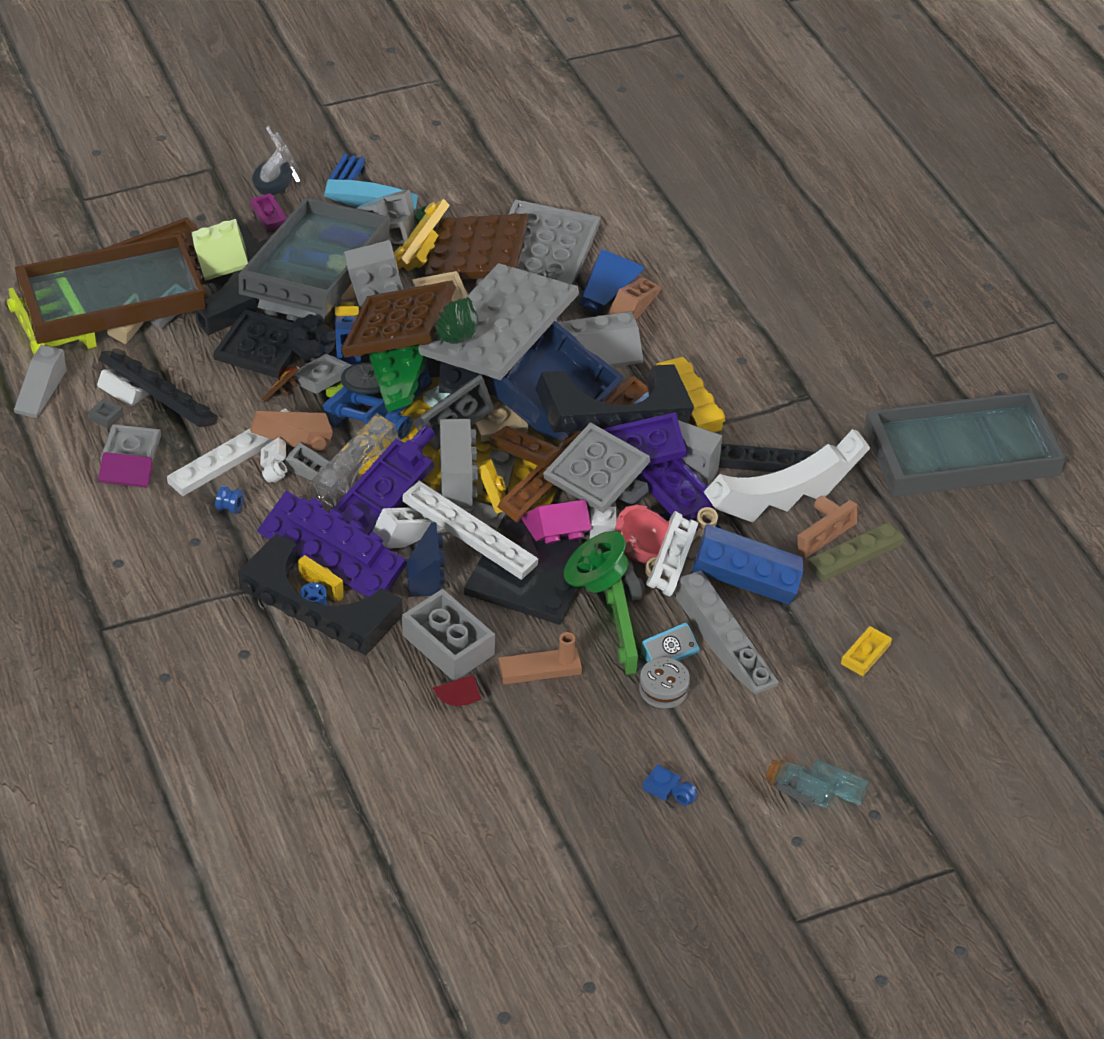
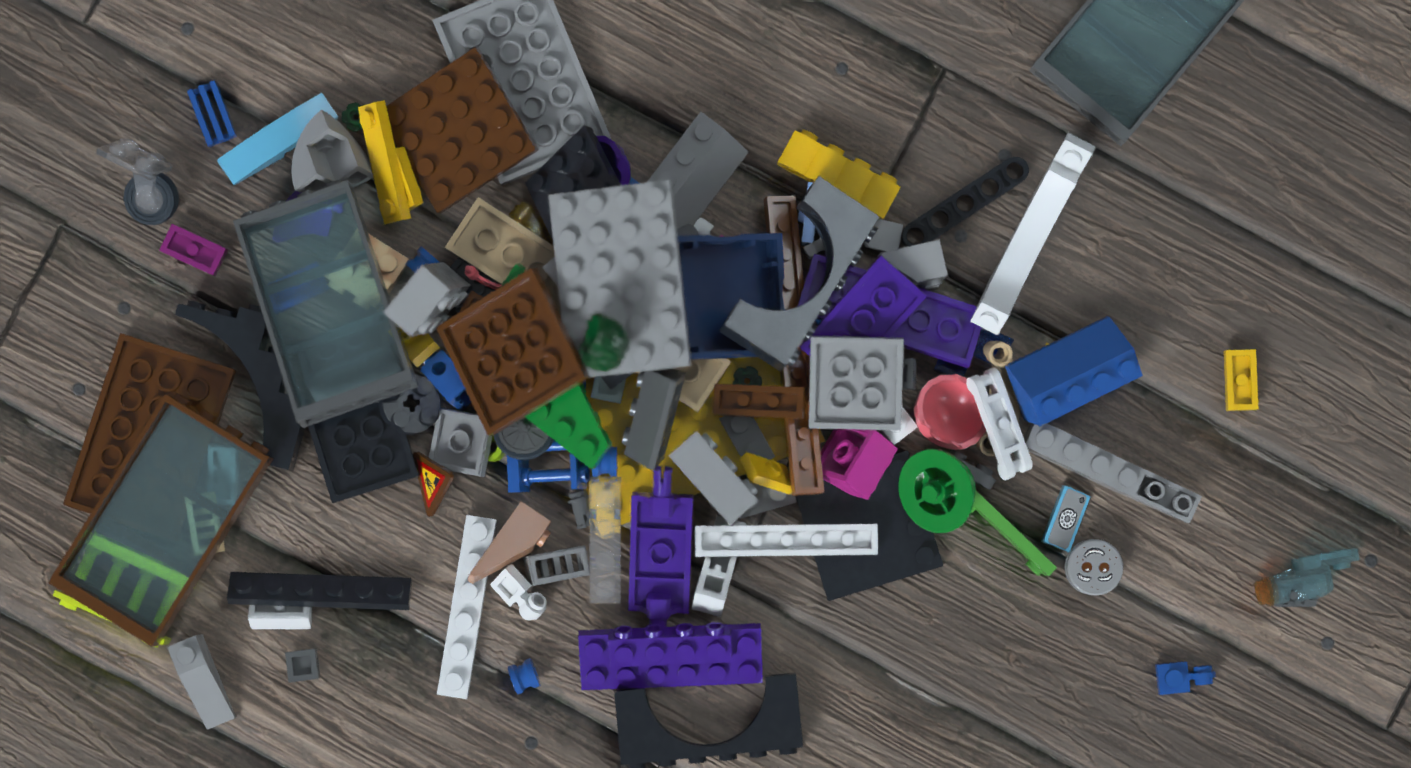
camera: 30 degrees left, 40 degrees up
magenta slope [98,452,153,488] -> none
light grey tile [100,424,161,462] -> none
yellowish green slope [192,219,249,281] -> none
yellow plate [298,555,344,603] -> none
blue wheel [300,582,327,605] -> none
light grey brick [402,589,495,681] -> none
dark blue slope [407,522,445,597] -> none
dark red brick [433,675,482,706] -> none
nougat piece [498,632,582,685] -> none
blue slope [579,249,644,313] -> none
nougat slope [608,277,662,320] -> none
nougat piece [797,496,857,559] -> none
olive plate [808,522,905,582] -> none

